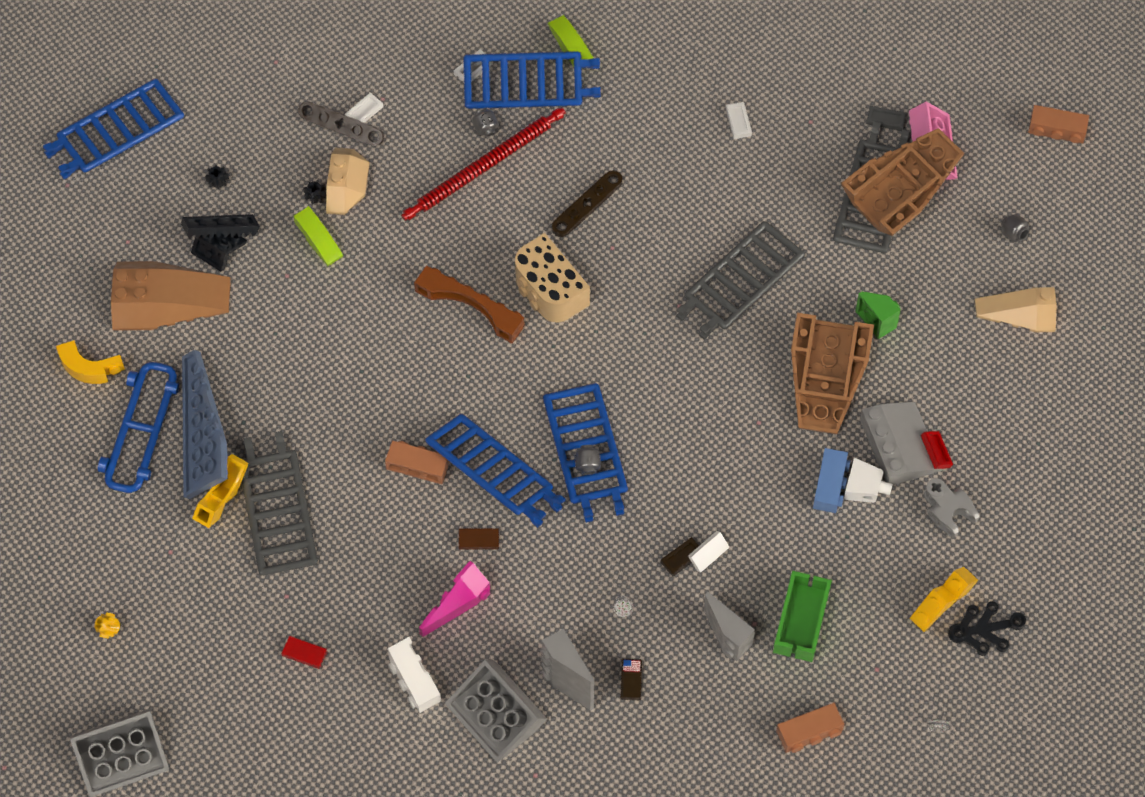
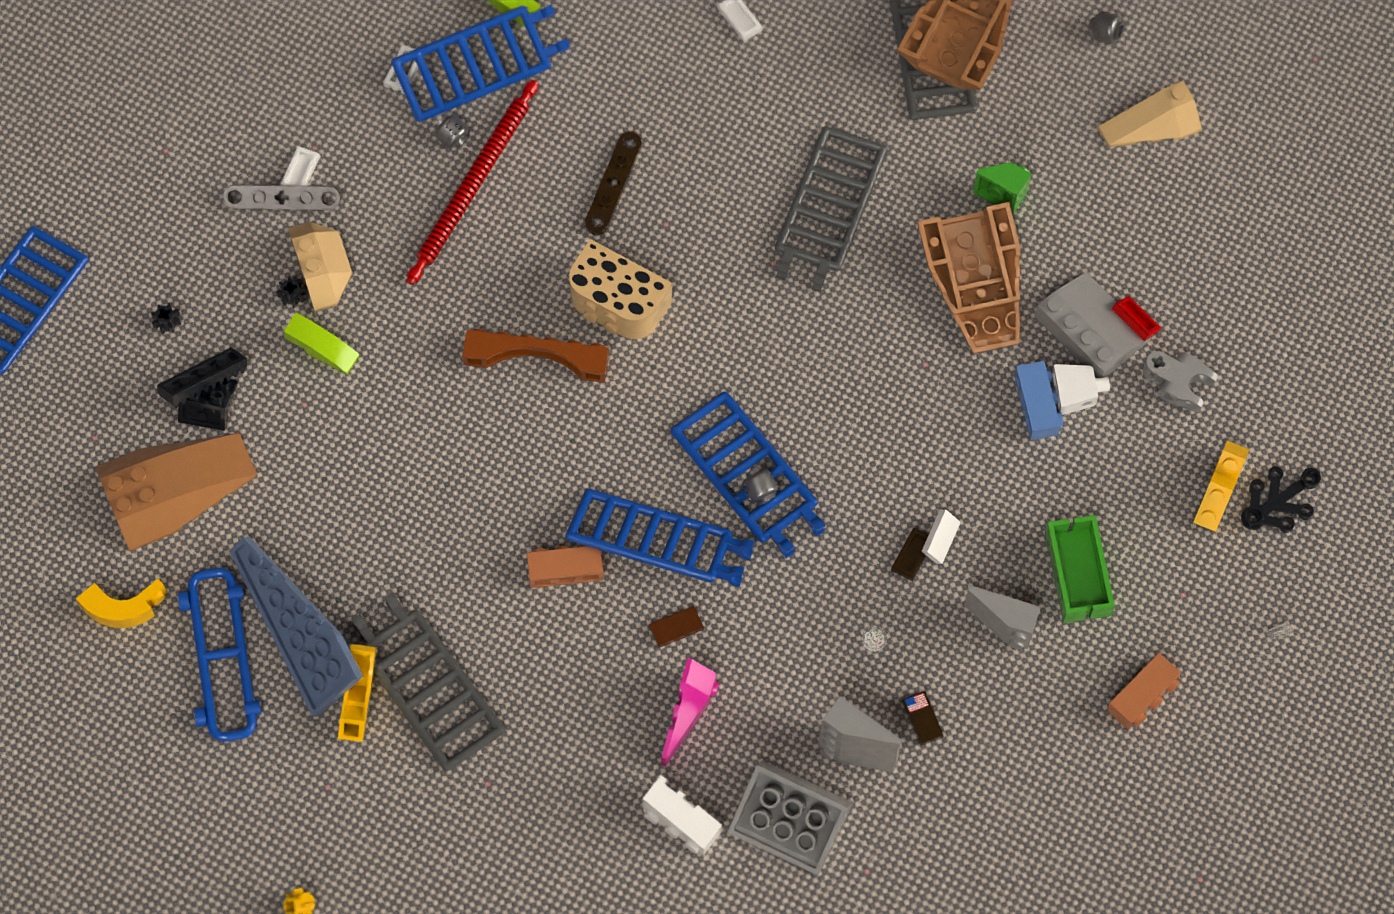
camera: 25 degrees left, 5 degrees up
red tile [281,636,327,669] -> none

